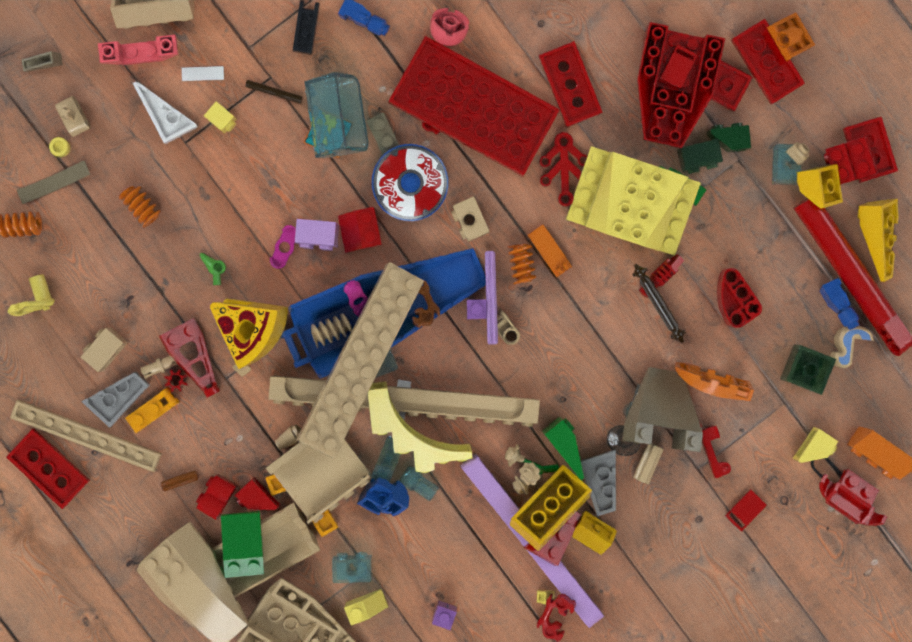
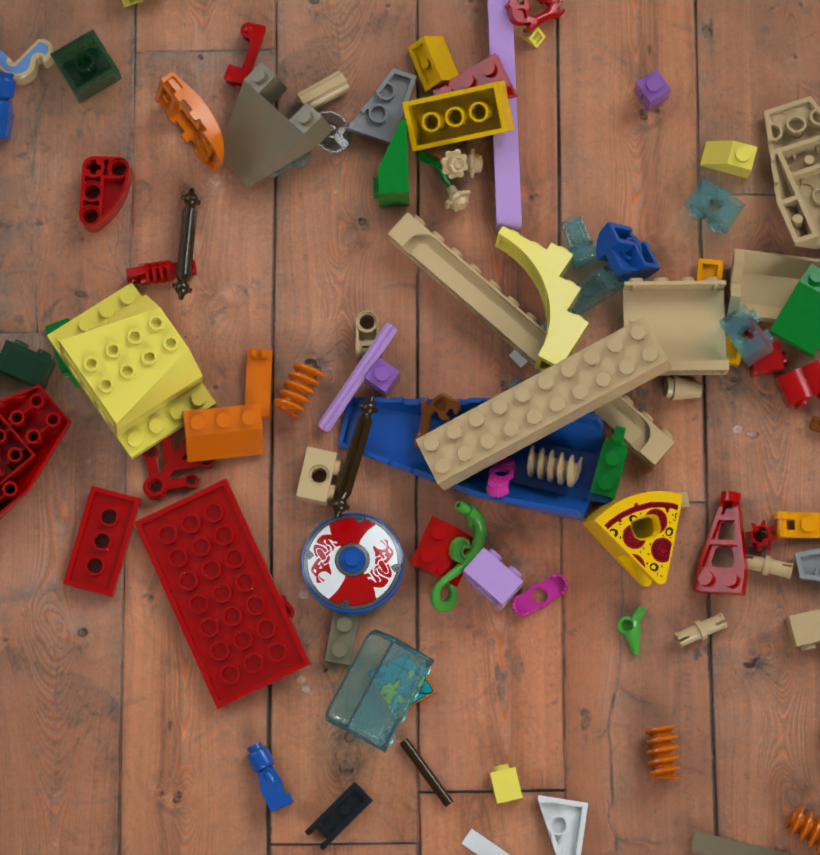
camera: 140 degrees left, 10 degrees down
coral cylinder [430,8,469,46] -> none
none -> orange slope [182,403,263,462]
none -> dark brown wheel [330,395,379,518]
none -> bright green plant [430,501,490,613]
none -> green hinge [590,426,629,499]
none -> tan pin [674,612,727,648]
none -> clear light blue brick [719,304,775,367]

